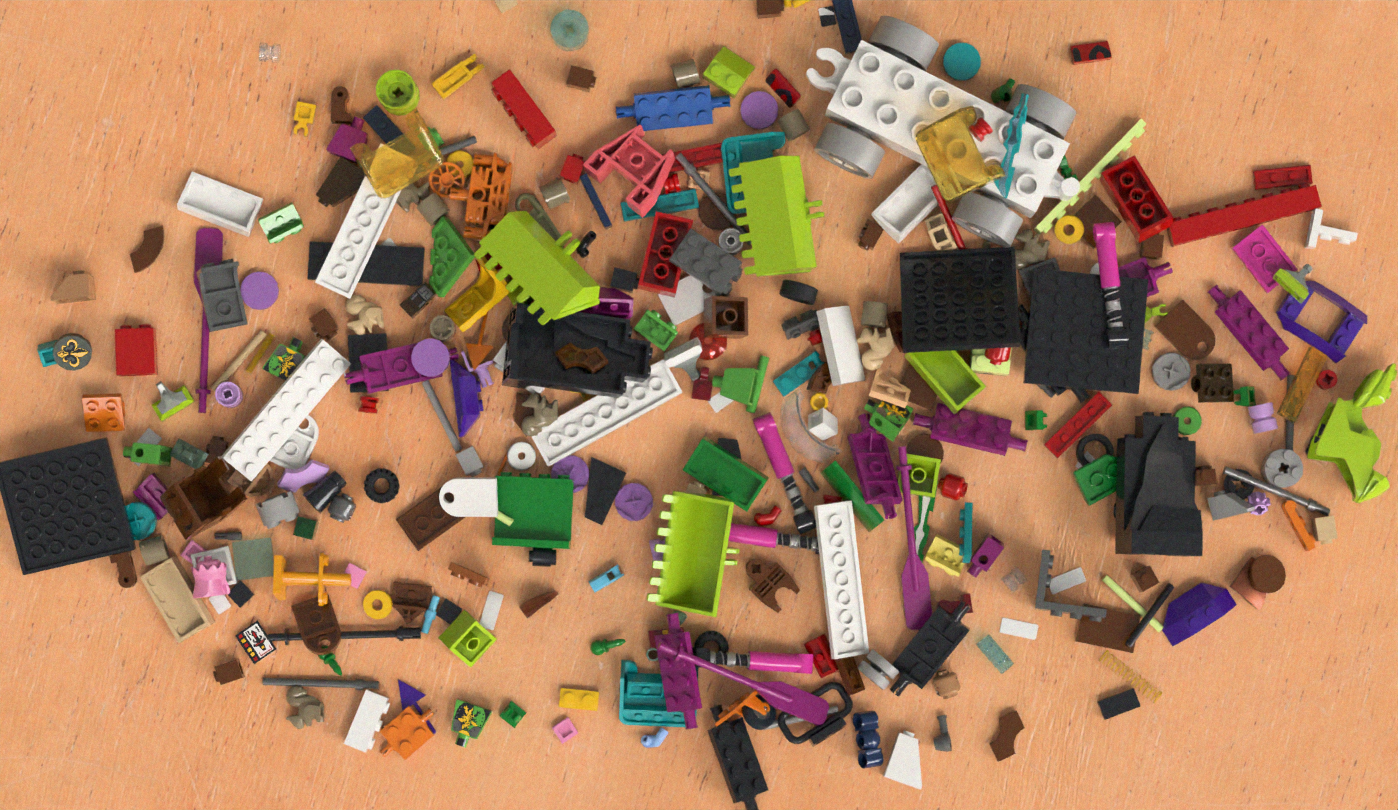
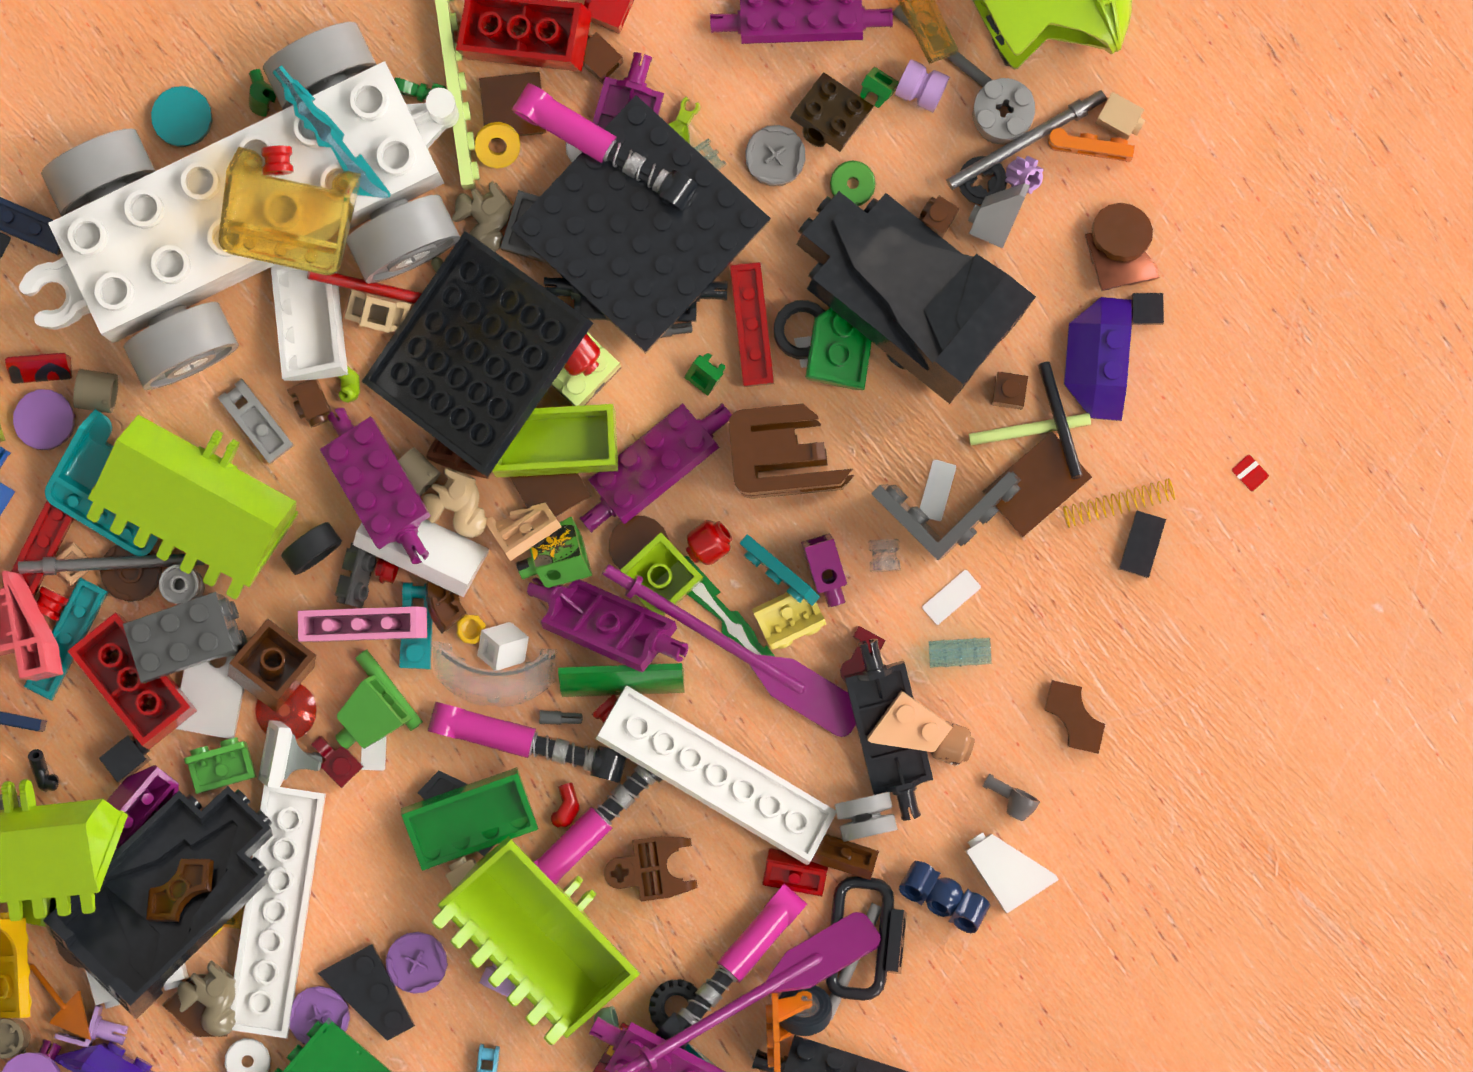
camera: 35 degrees left, 0 degrees up
reddish brown tile [1155,300,1215,360] -> none
none -> light grey plate [218,379,294,464]
none -> bright pink brick [298,607,427,642]
none -> magenta plate [320,408,431,564]
none -> lime arm [338,366,360,403]
none -> reddish brown piece [729,404,854,499]
none -> light nougat wing [867,690,952,752]
none -> black tile [1132,293,1164,325]
none -> red sticker [1232,455,1269,492]

